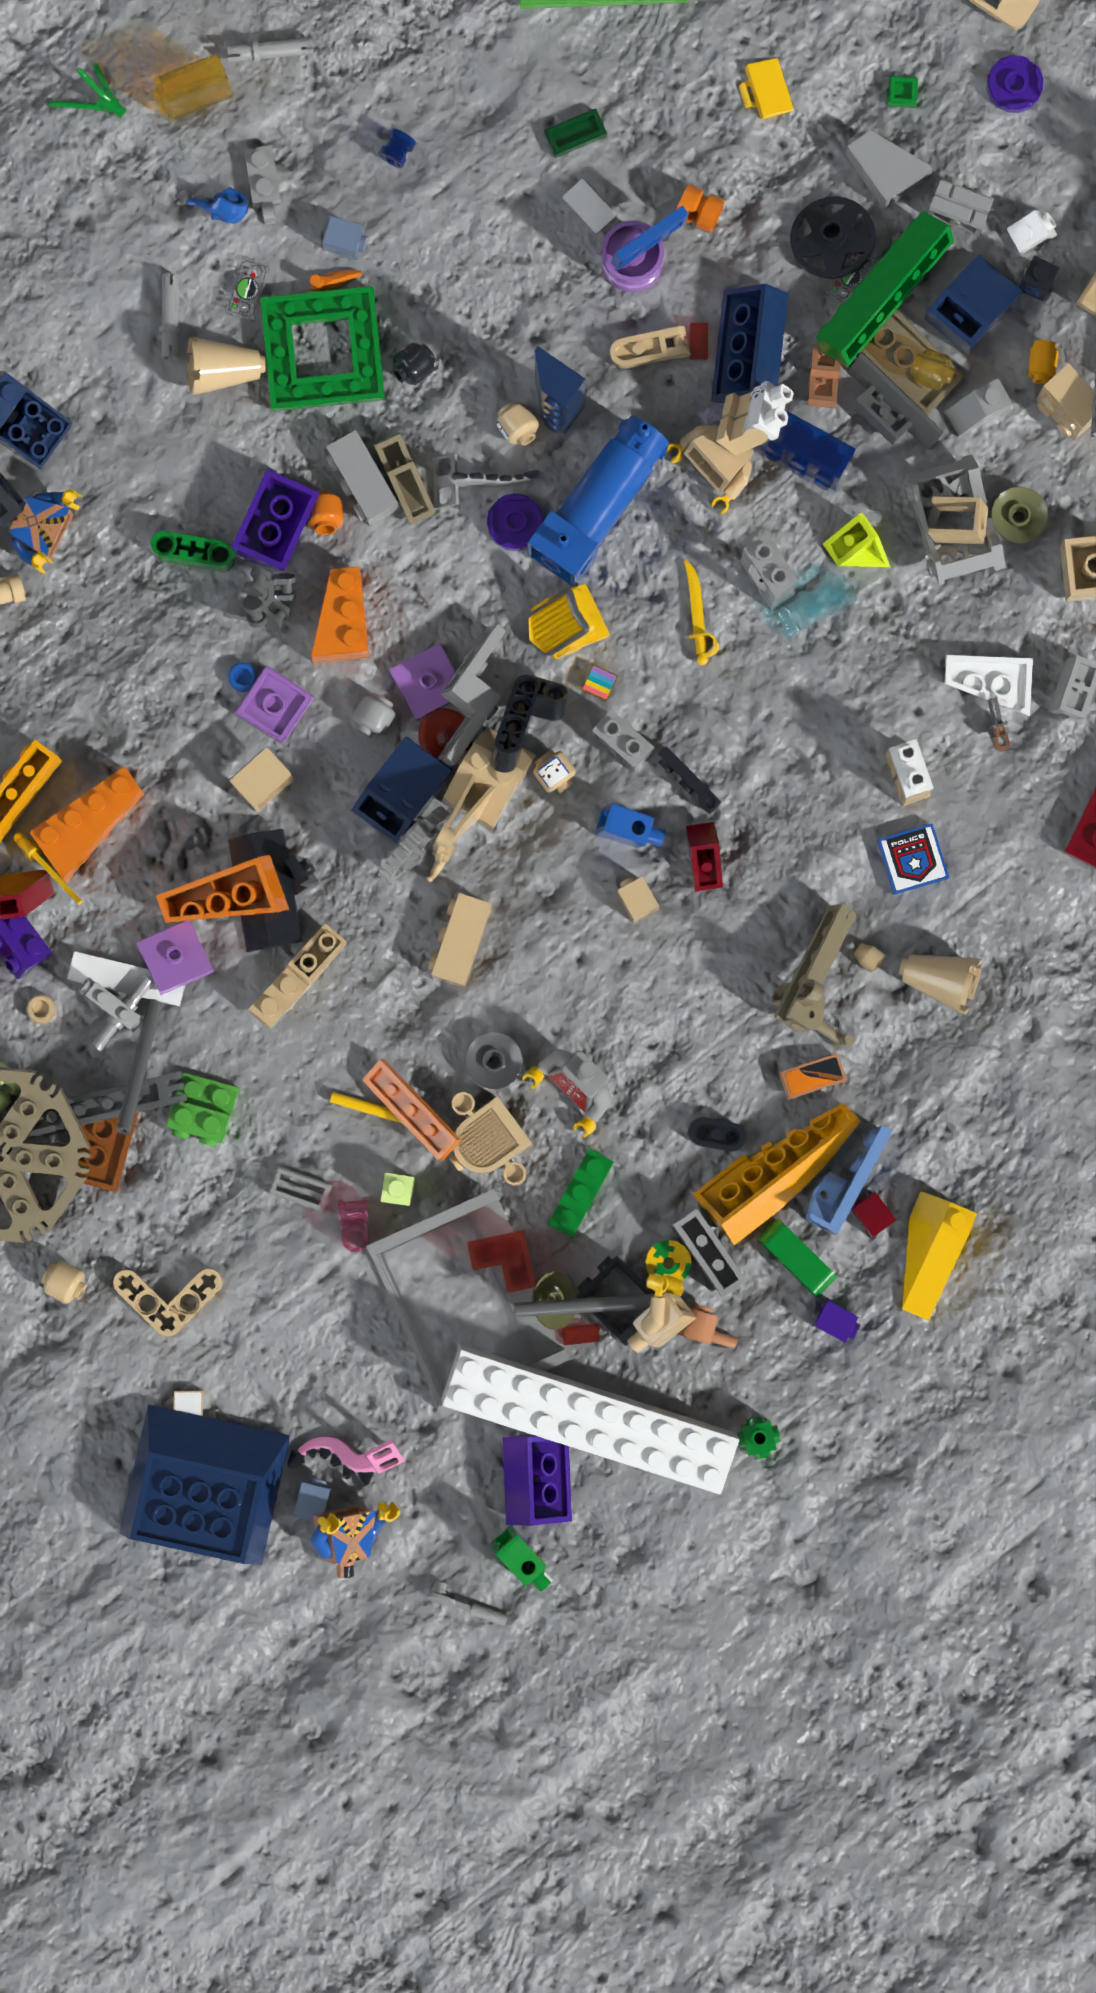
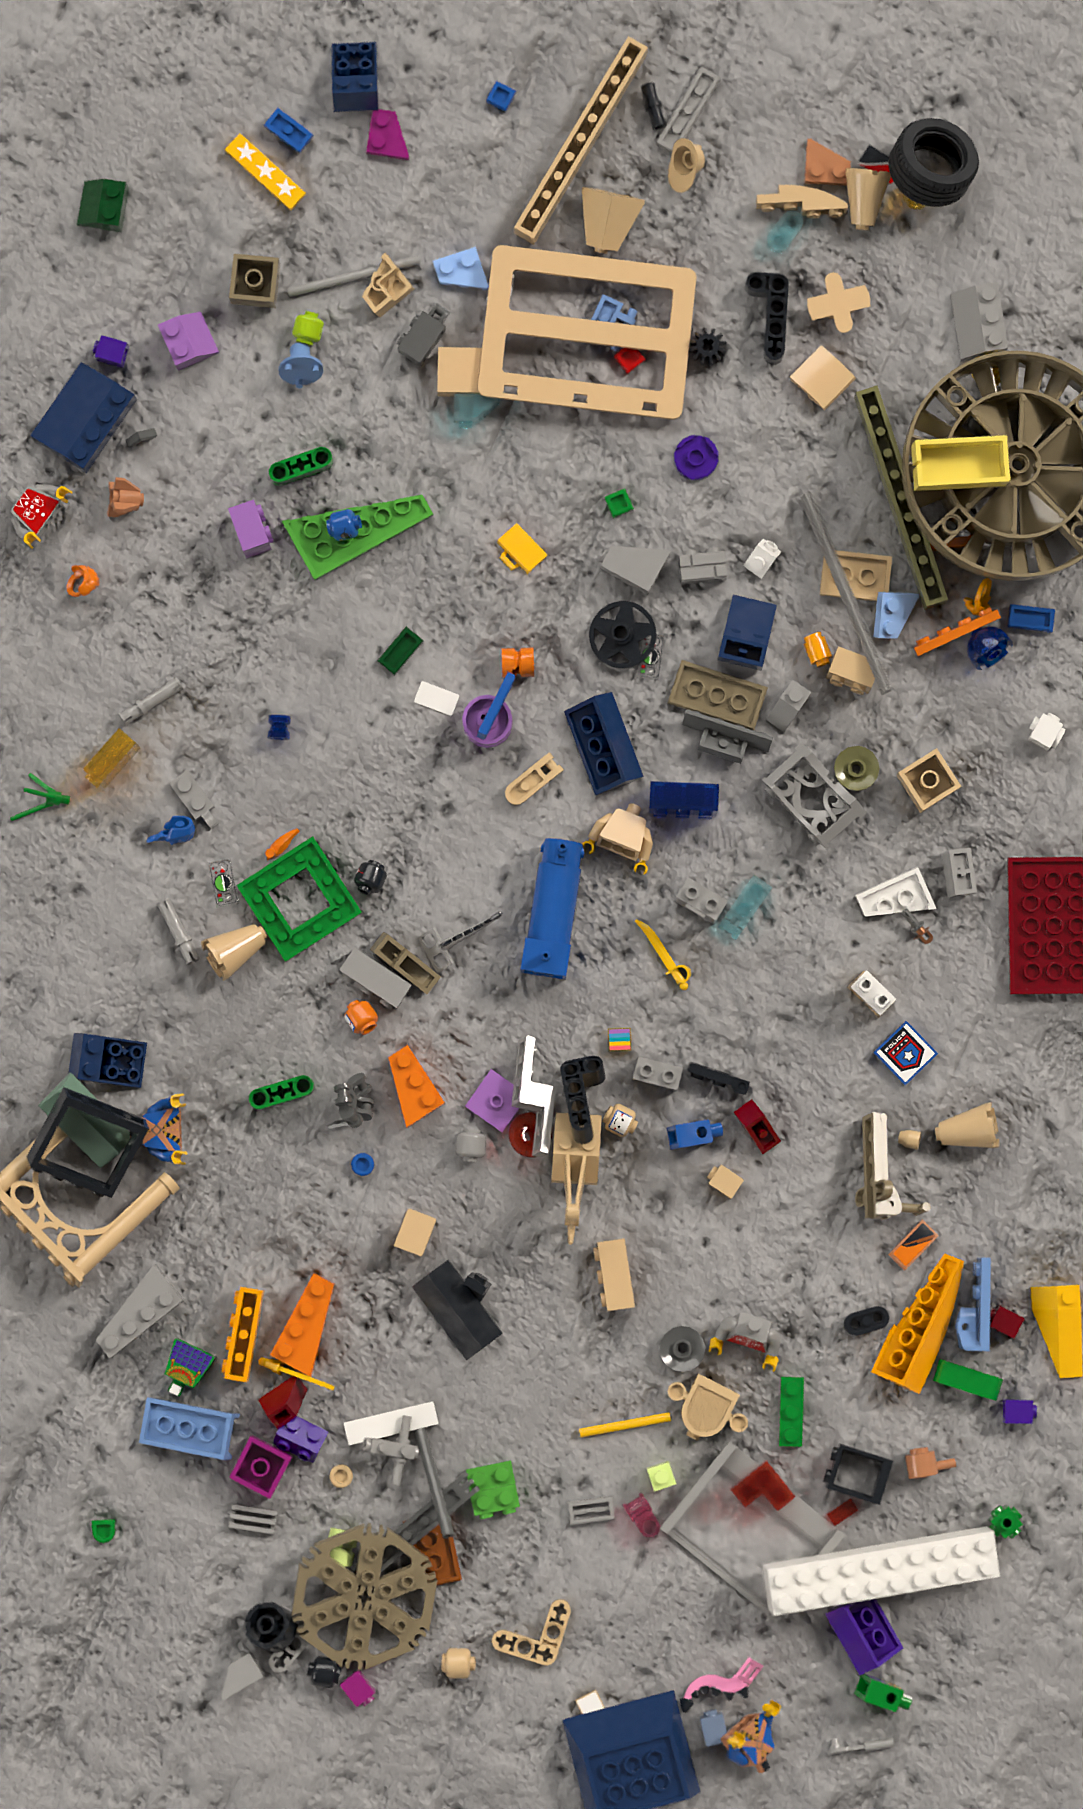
camera: 25 degrees left, 0 degrees up
medium lavender plate [137,921,213,995] -> none
orange wedge [156,855,289,923] -> none
dark purple slope [232,469,319,571] -> none
medium lavender plate [234,665,315,745] -> none
tan slope [248,923,347,1030] -> none
sand blue brick [322,216,368,260] -> none
dark blue slope [351,736,452,844] -> none
orange plate [362,1059,461,1161] -> none
light grey gear [378,805,451,884] -> none
dark purple tile [487,493,544,551] -> none
tan head [496,402,539,446] -> none
dark grey piece [514,1294,654,1317] -> none
yellow piece [528,583,610,660] -> none
olive dish [531,1272,577,1330] -> none
dark blue slope [534,346,586,434] -> none
tan torso [627,1273,697,1353] -> none
piece [645,1240,692,1282] -> none
light grey brick [672,1209,747,1297] -> none
clear red piece [690,323,708,360] -> none
hips [716,381,794,456] -> none
nougat slope [807,346,840,409] -> none
green brick [816,211,954,367] -> none
neon yellow slope [823,512,891,568] -> none
clear yellow head [910,349,955,391] -> none
tan piece [928,497,988,544] -> none
black brick [1019,255,1060,302] -> none

